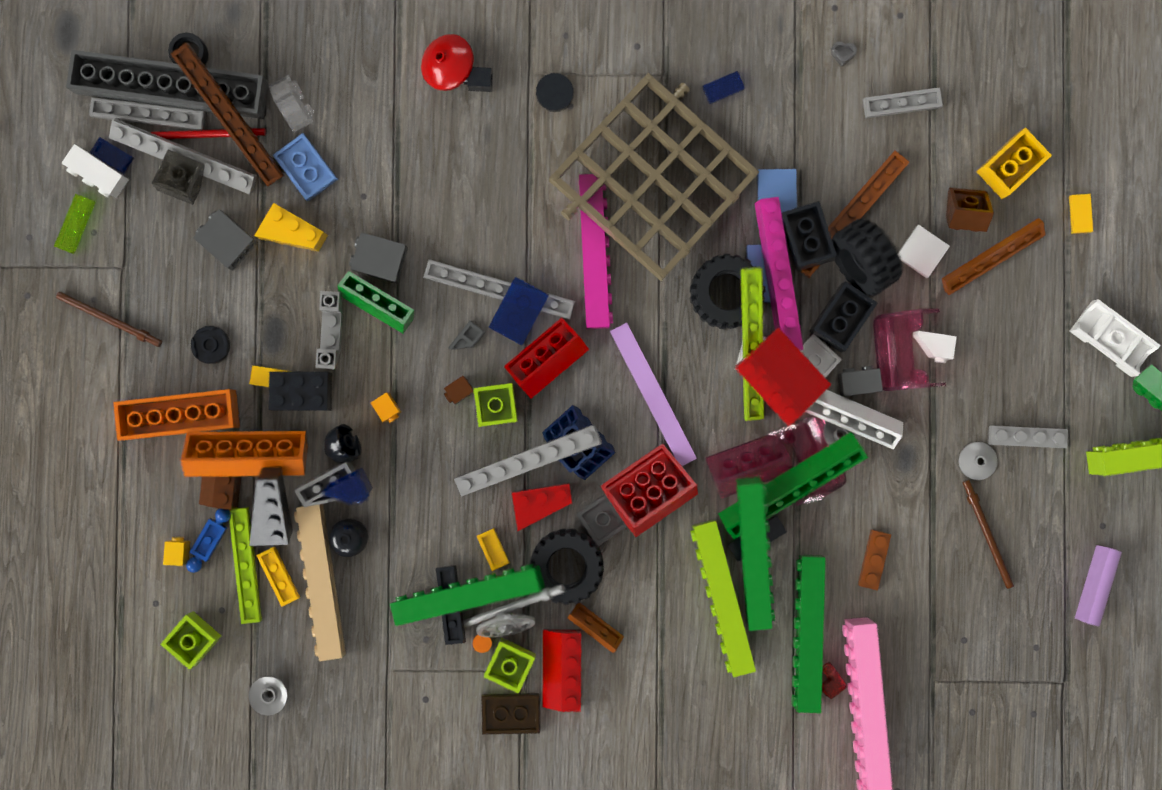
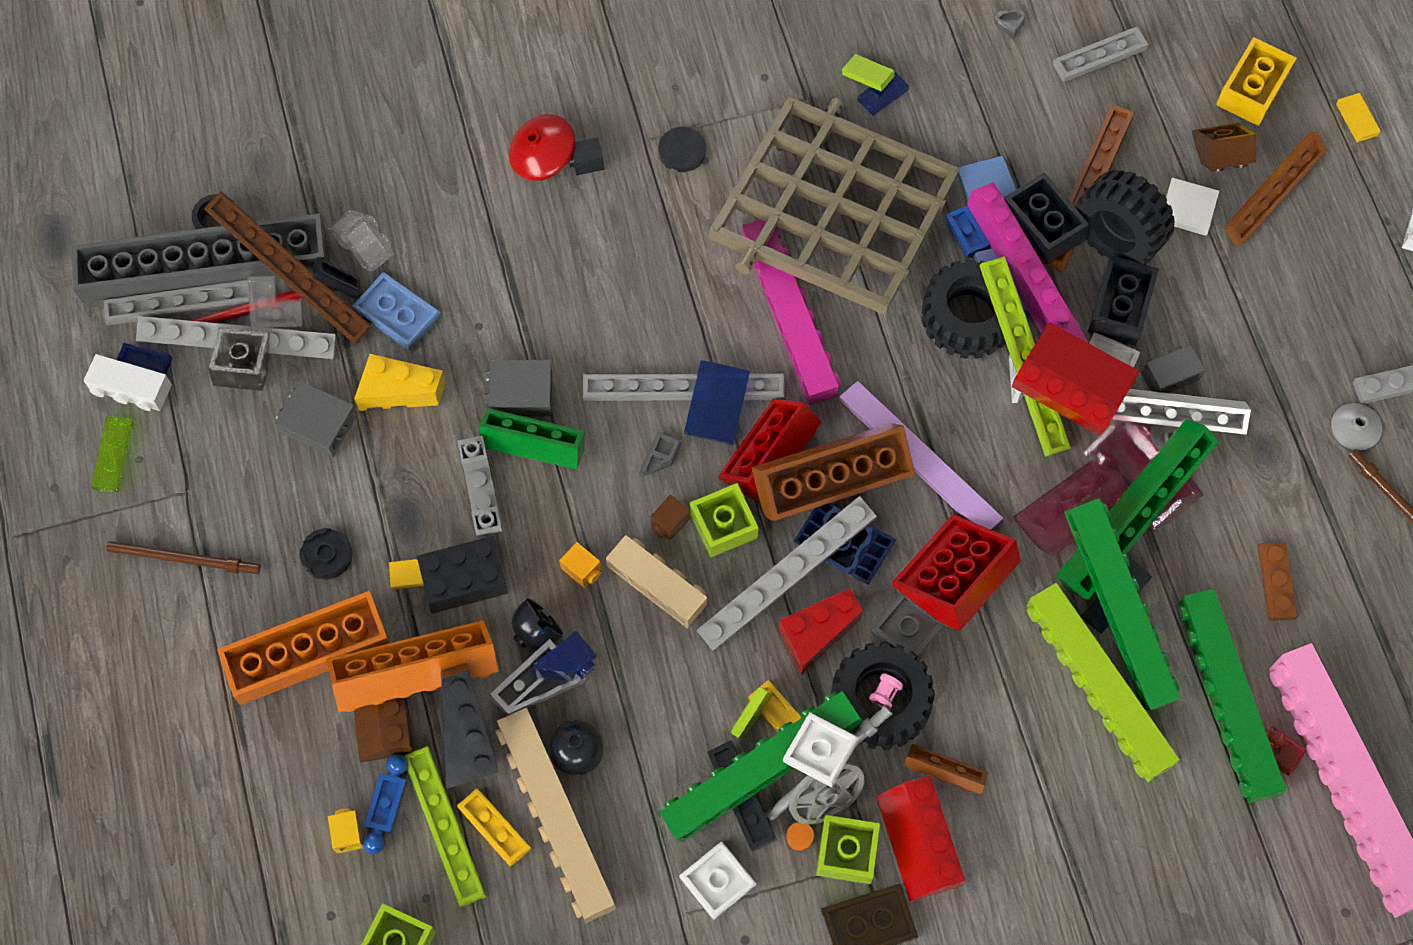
camera: 15 degrees left, 20 degrees down
clear pink windscreen [873,309,946,391] -> none
white slope [913,331,957,363] -> none
none -> clear brick [248,274,303,328]
none -> black tile [313,257,360,299]
none -> tan brick [606,535,707,629]
none -> white tile [679,841,757,920]
none -> lime tile [731,687,773,739]
none -> dark orange brick [751,423,915,521]
none -> white tile [783,712,859,787]
none -> lime tile [842,54,895,91]
none -> bright pink bush [869,674,903,709]
none -> blue plate [945,205,990,258]

